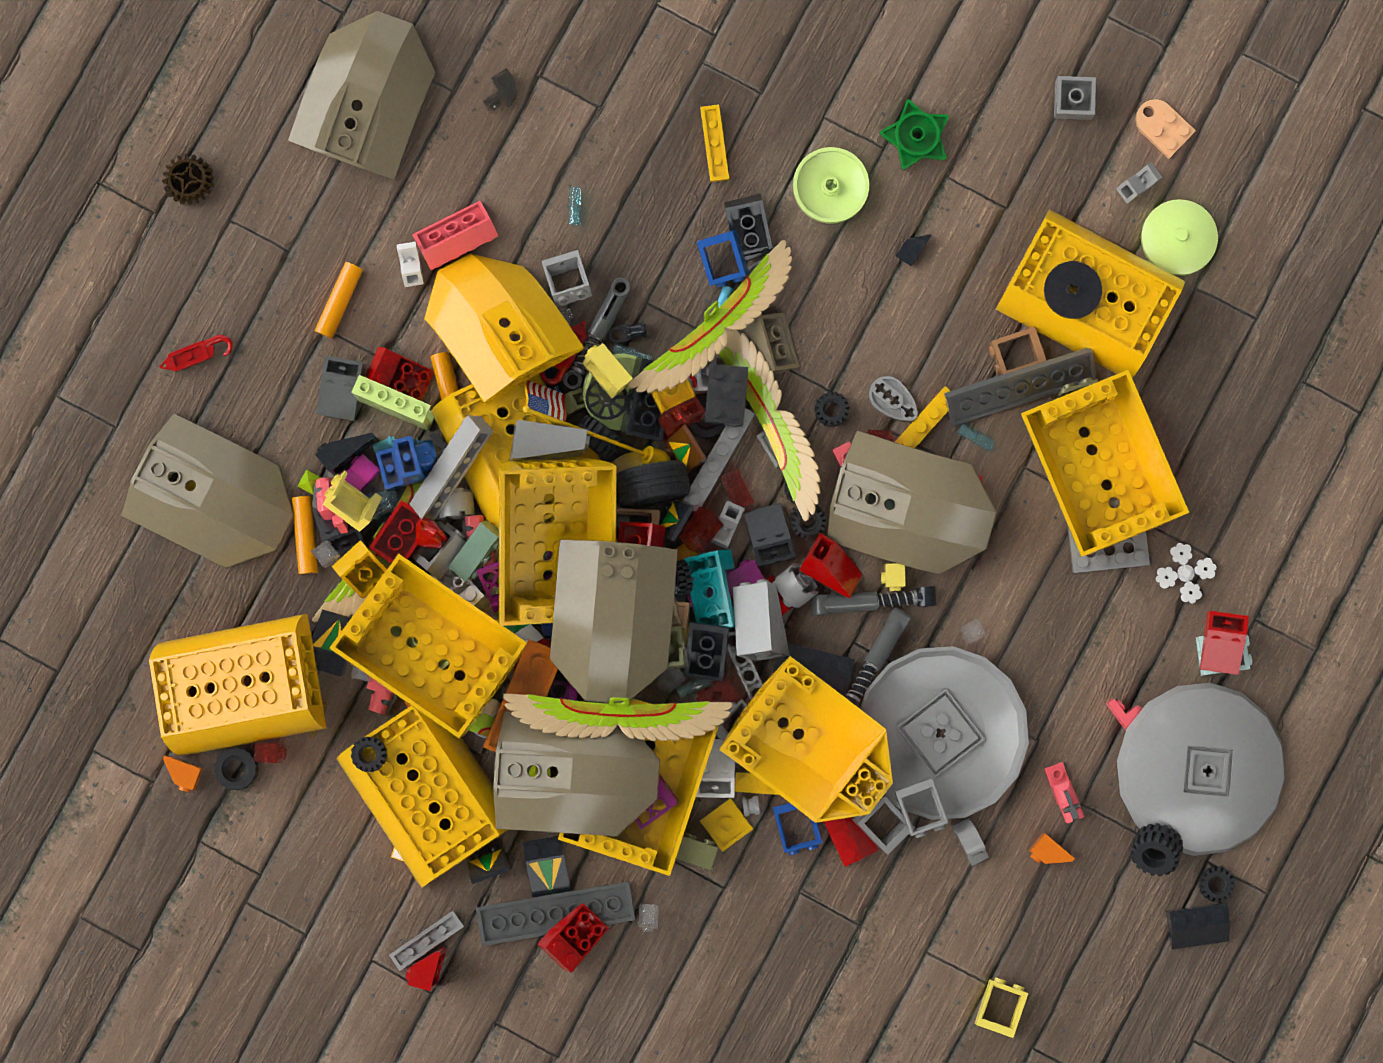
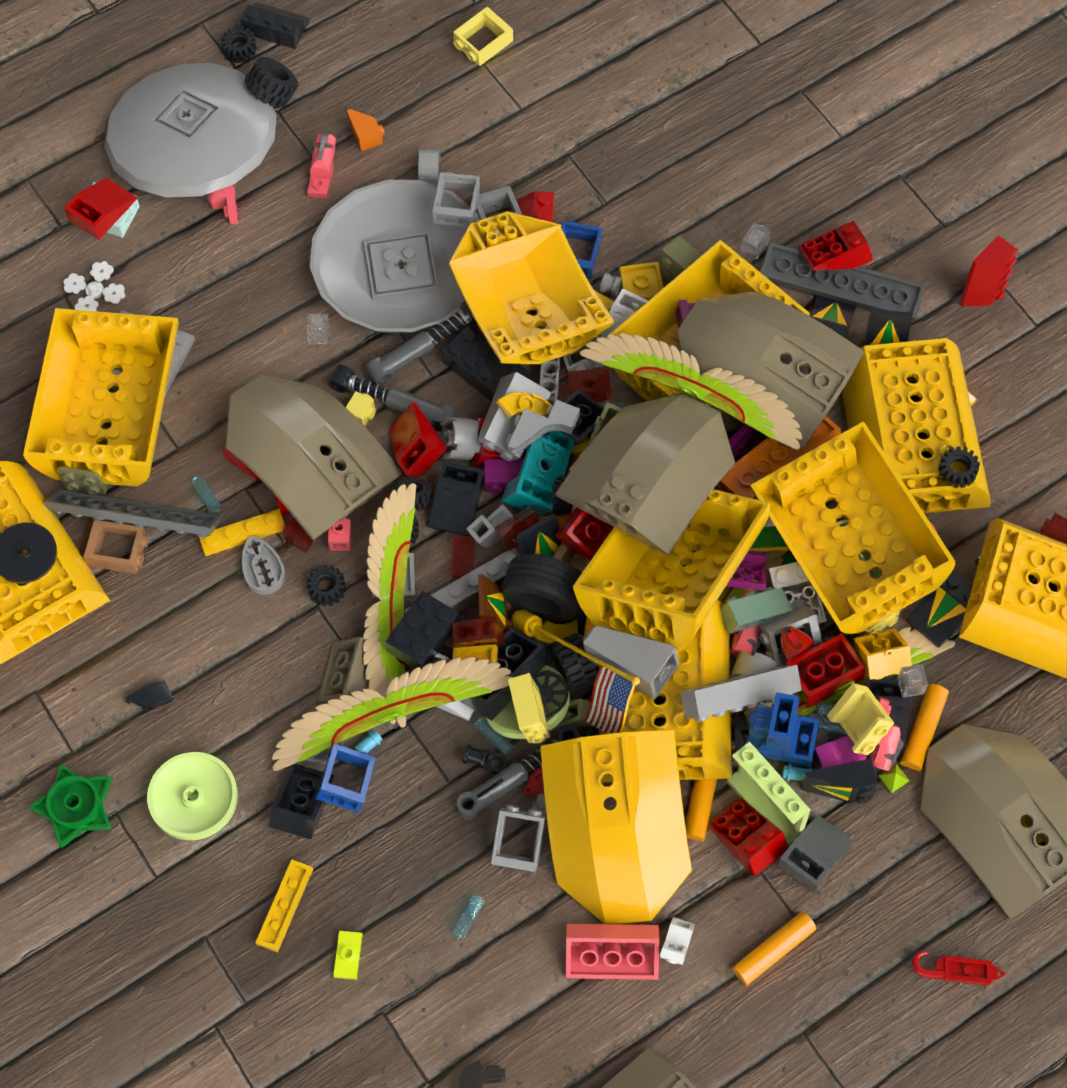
camera: 150 degrees left, 20 degrees down
light grey plate [389,910,464,971] -> none
none -> neon yellow plate [333,931,363,980]
none -> yellow tile [496,392,553,418]
none -> light grey arch [506,400,580,455]

